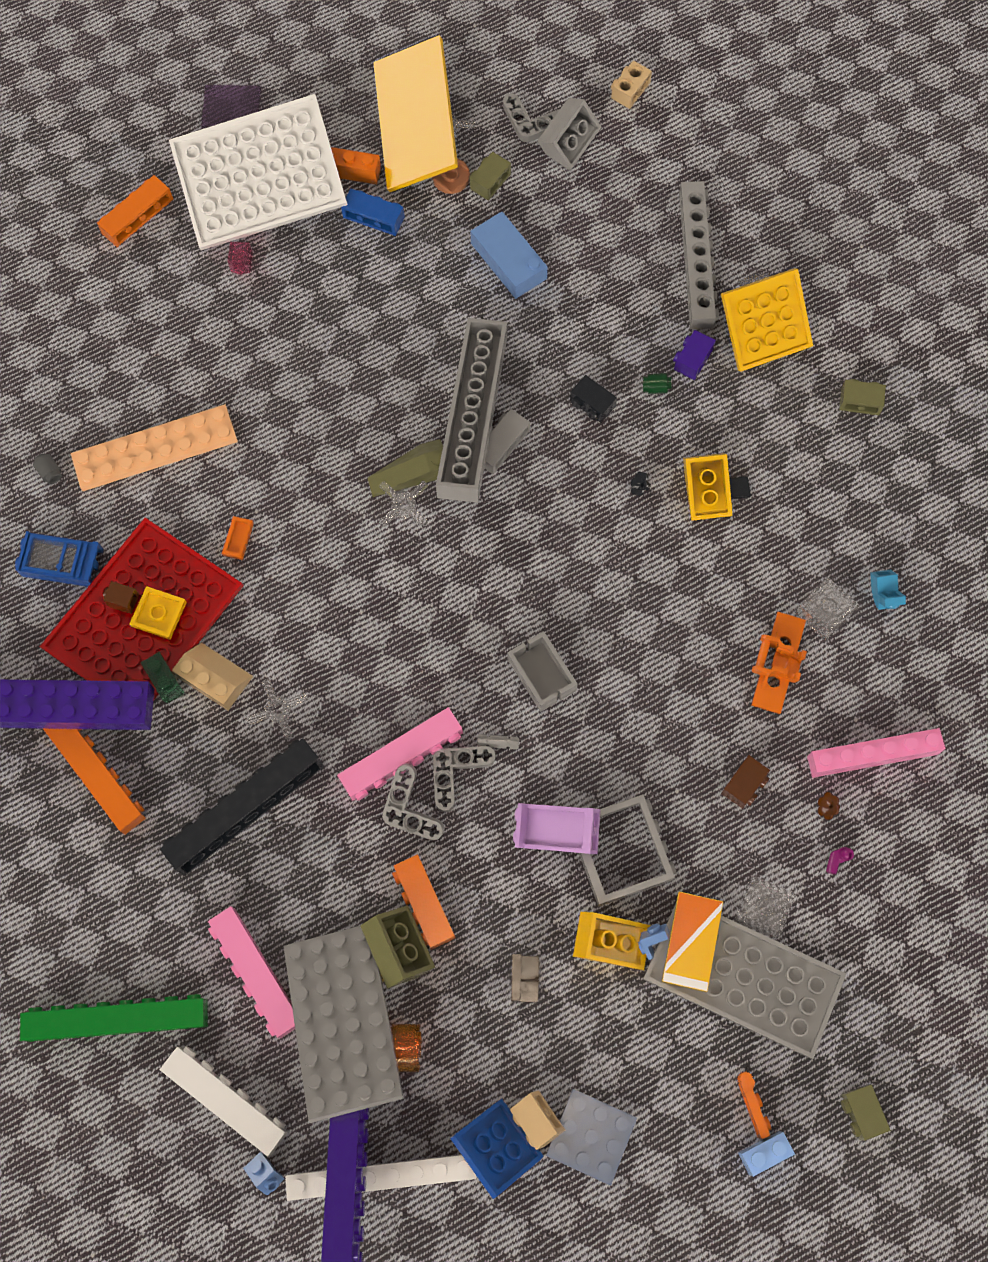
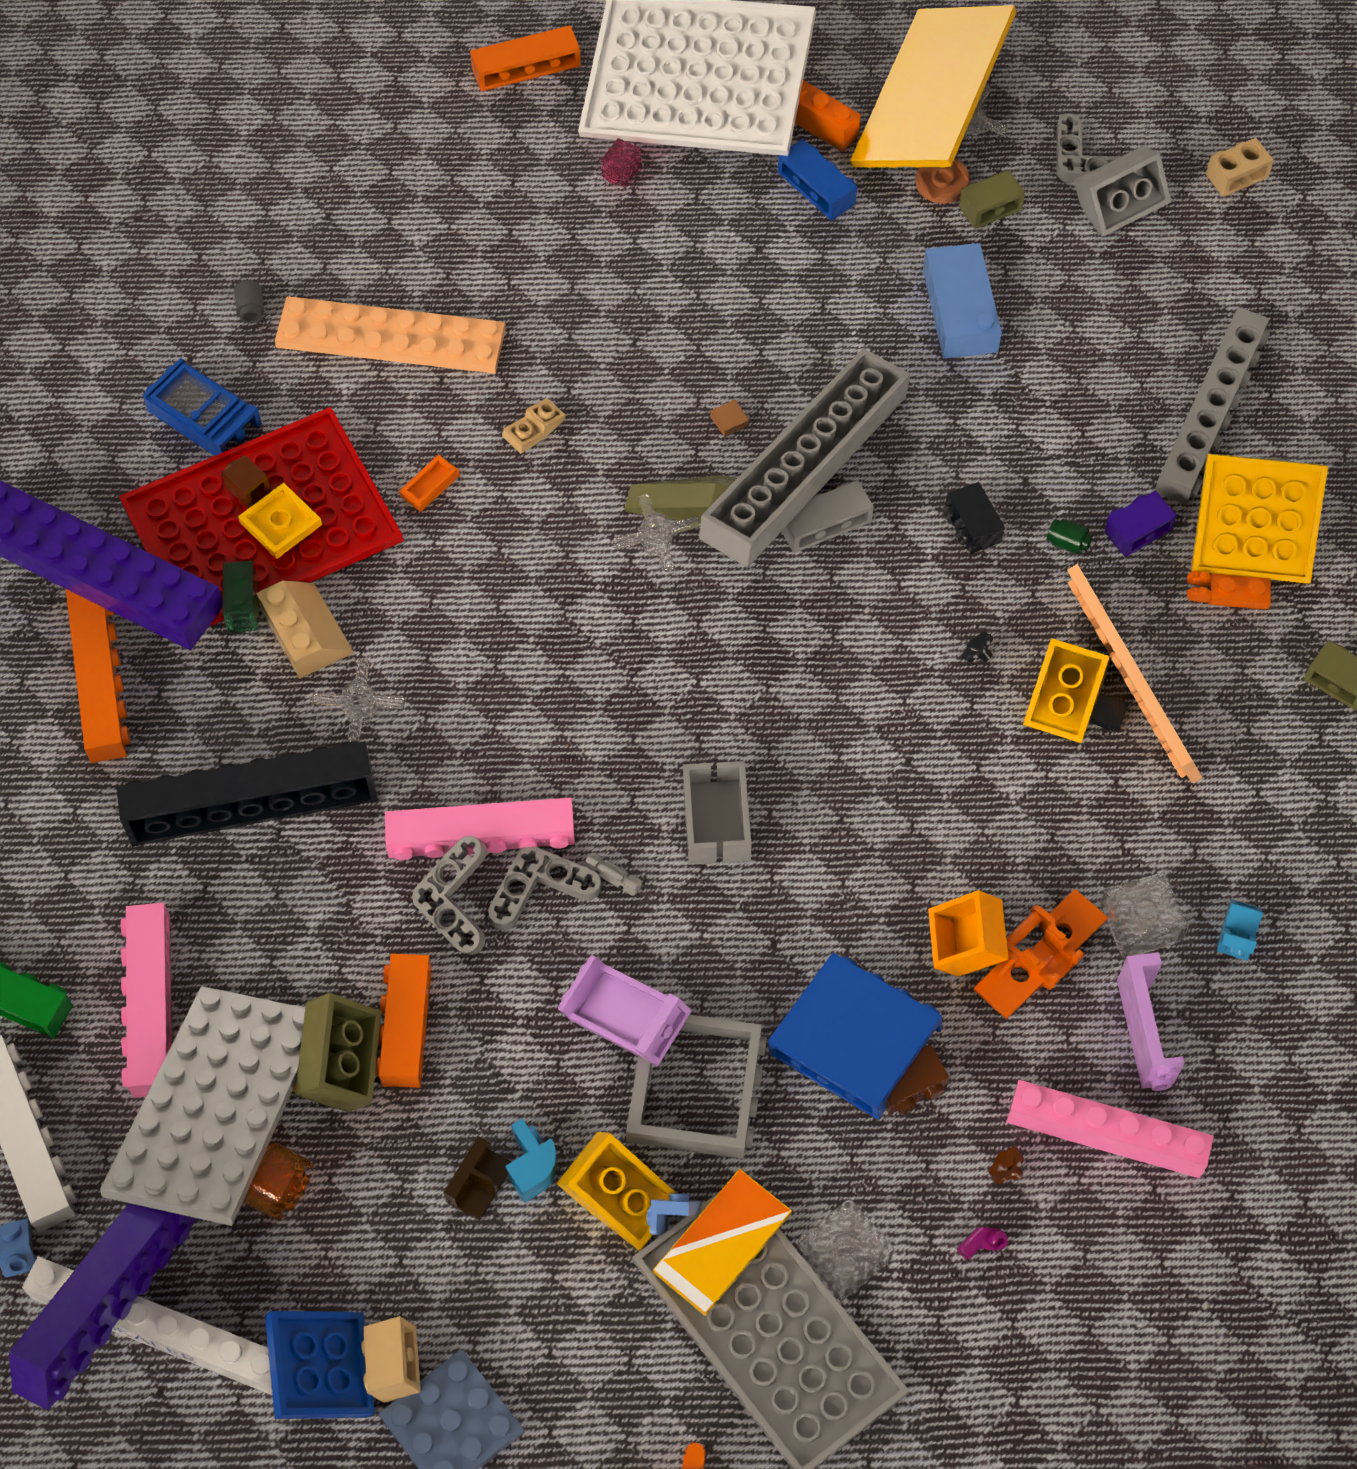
camera: 25 degrees right, 10 degrees down
none -> tan slope [502,398,566,454]
none -> dark azure brick [505,1118,557,1203]
none -> medium nougat tile [710,399,749,437]
none -> blue panel [768,952,942,1120]
none -> light orange piece [928,890,1009,977]
none -> light nougat plate [1067,564,1203,783]
none -> lavender panel [1117,952,1185,1091]
none -> orange hinge [1187,571,1271,610]

